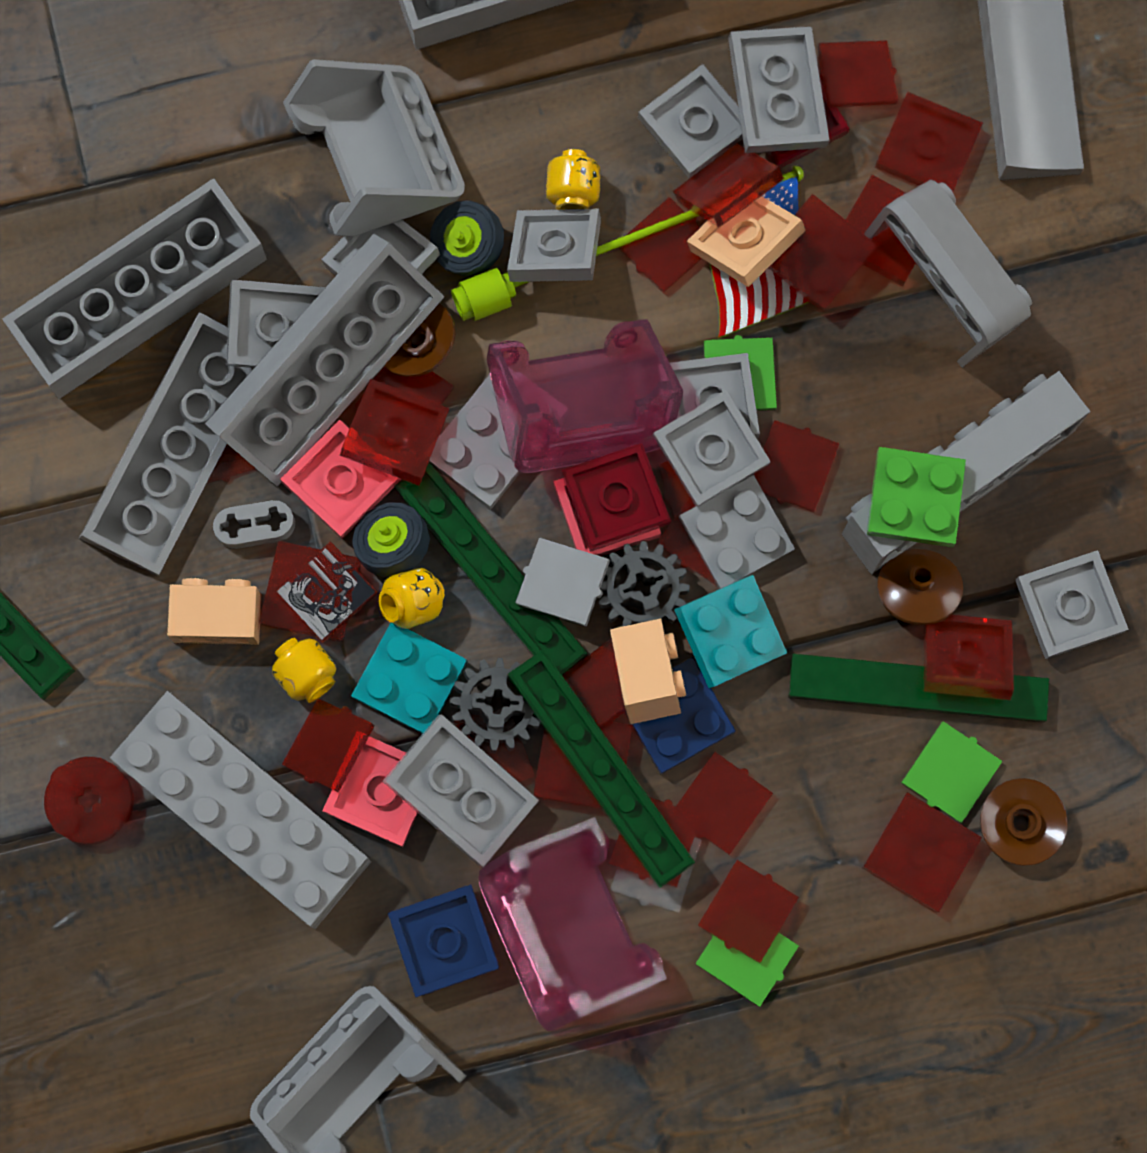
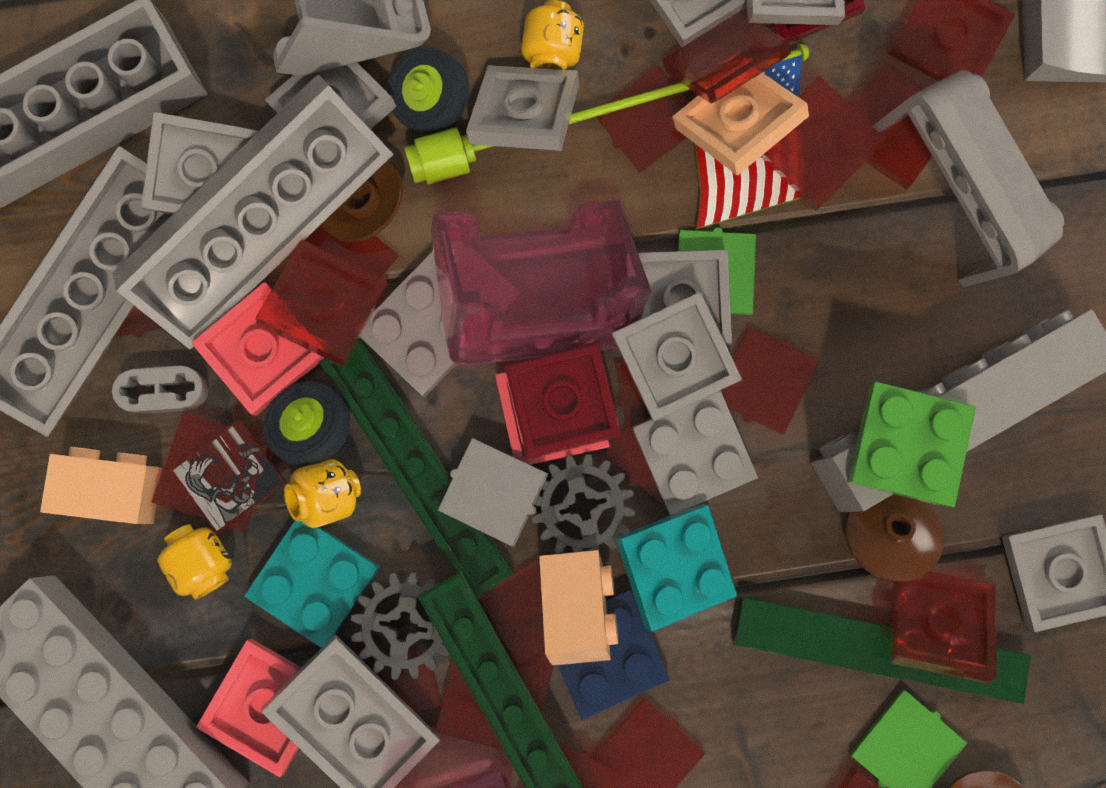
camera: 10 degrees right, 5 degrees up
clear red piece [282,698,375,793] -> none

